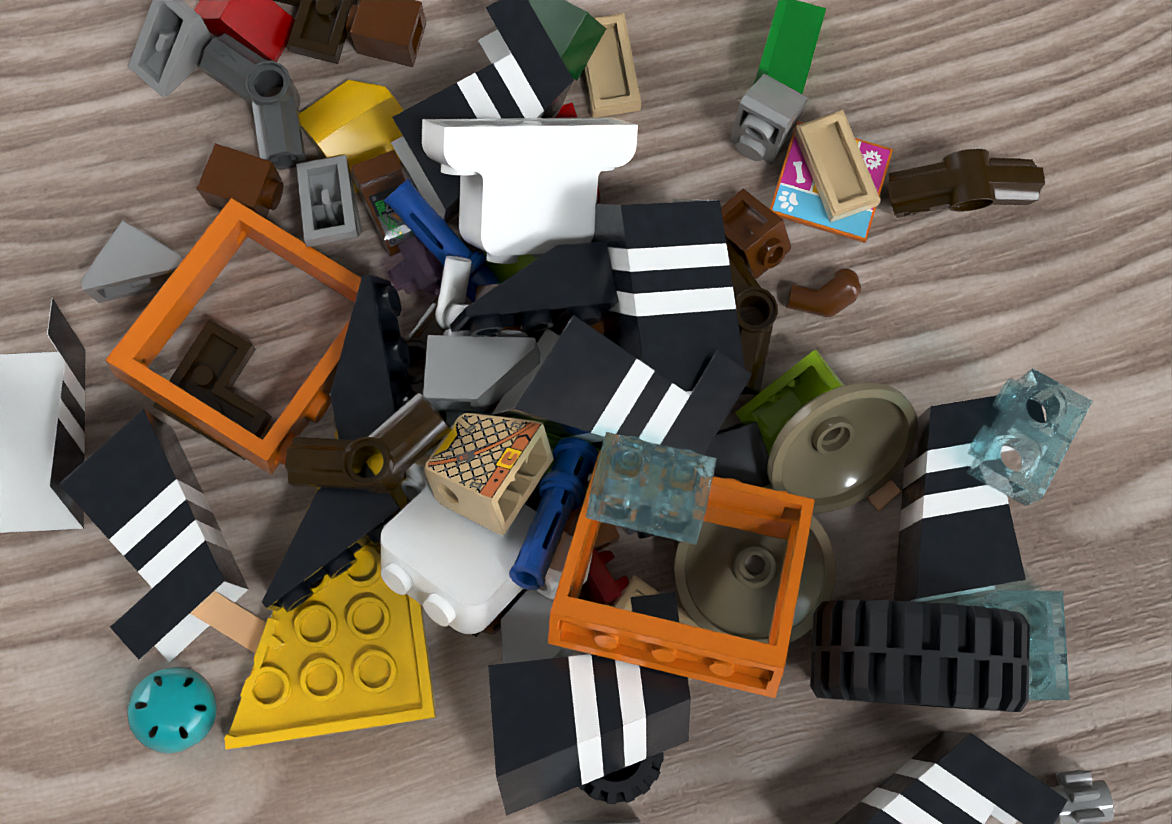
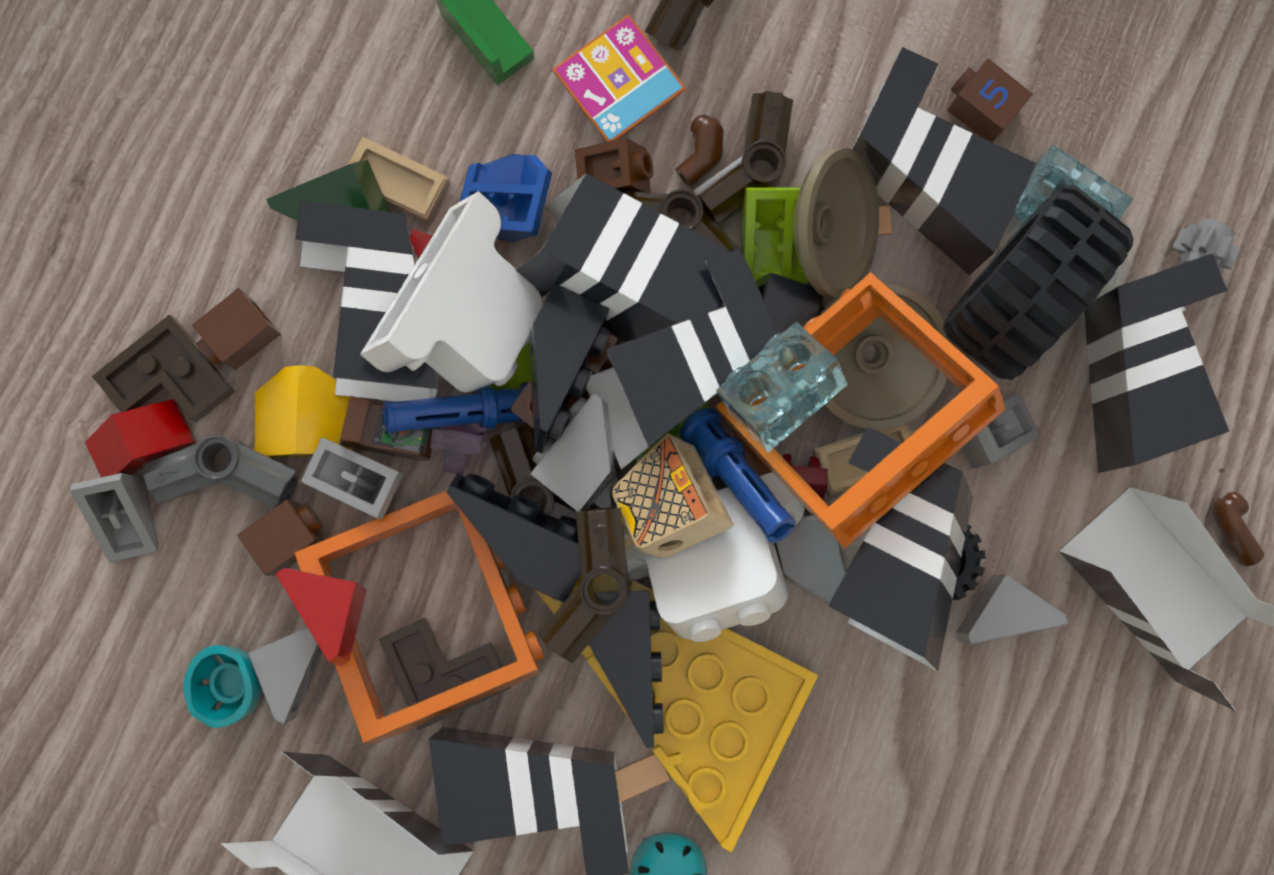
camera: 60 degrees left, 5 degrees up
white arm [435,256,472,330] -> none
light grey slope [729,74,808,165] -> none
tan tile [794,110,881,223] -> none
clear light blue brick [967,368,1093,506] -> none
none -> teal helmet [183,645,263,728]
none -> red slope [275,568,367,666]
none -> blue slope [460,154,552,243]
none -> dark brown piece [693,91,793,225]
none -> reddish brown brick [947,58,1033,143]
none -> light grey slope [962,393,1041,469]

